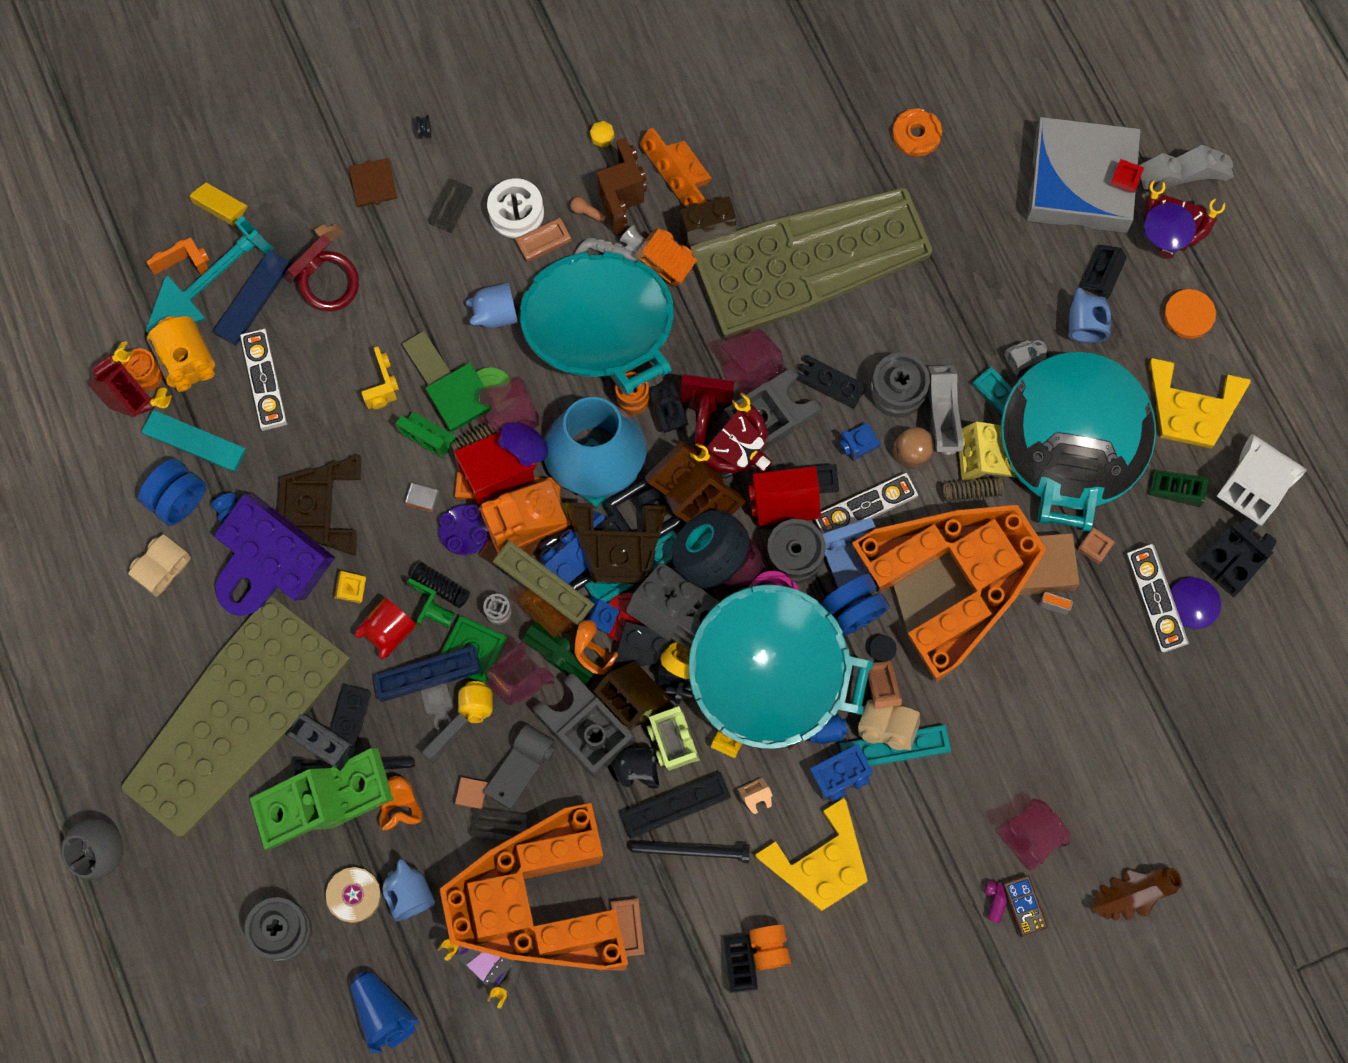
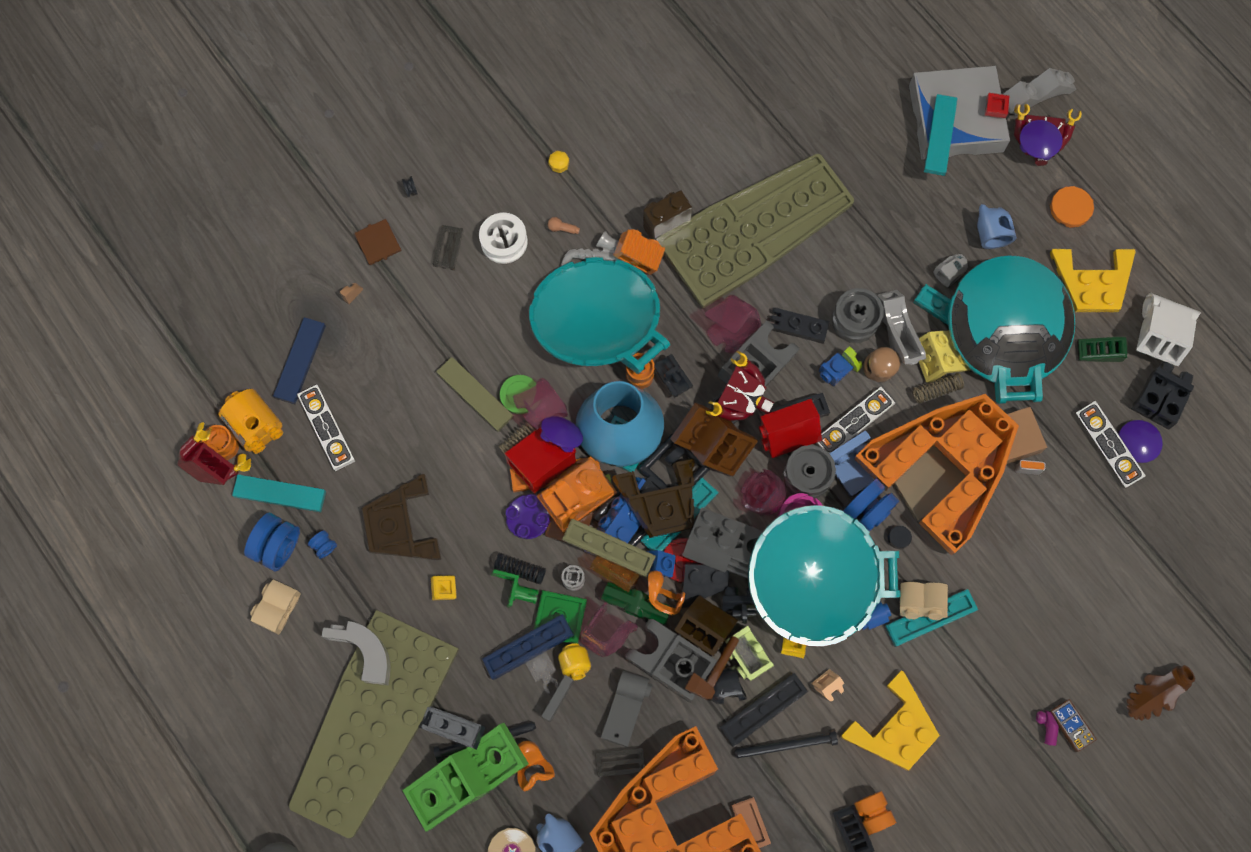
camera: 15 degrees left, 0 degrees up
teal piece [146,216,274,334] -> none
orange bracket [146,237,210,276] -> none
yellow slope [189,183,248,227] -> none
dark purple brick [214,494,336,616] -> none
dark red tile [283,234,359,312] -> none
black hinge [331,685,372,758] -> none
red piece [354,597,417,659] -> none
yellow bracket [361,346,399,409] -> none
green bracket [395,412,456,459] -> none
flat silver piece [405,483,439,512] -> none
green tile [426,363,496,433] -> none
nougat tile [455,777,488,810] -> none
medium blue piece [466,283,518,328] -> none
nougat tile [515,218,572,263] -> none
reddish brown bracket [596,137,647,236] -> none
orange bracket [640,128,712,207] -> none
yellow hat [660,642,690,679] -> none
black wheel [672,510,750,588] -> none
dark red tile [681,374,735,453] -> none
blue bracket [810,744,874,802] -> none
nougat tile [867,661,902,709] -> none
orange tile [892,108,942,157] -> none
clear pink piece [999,798,1071,871] -> none
nougat tile [1077,527,1115,564] -> none
black slope [1080,245,1126,299] -> none
none -> light grey arch [321,621,391,686]
none -> reddish brown piece [685,636,739,700]
none -> lime tile [842,347,862,373]
none -> teal tile [924,94,958,176]

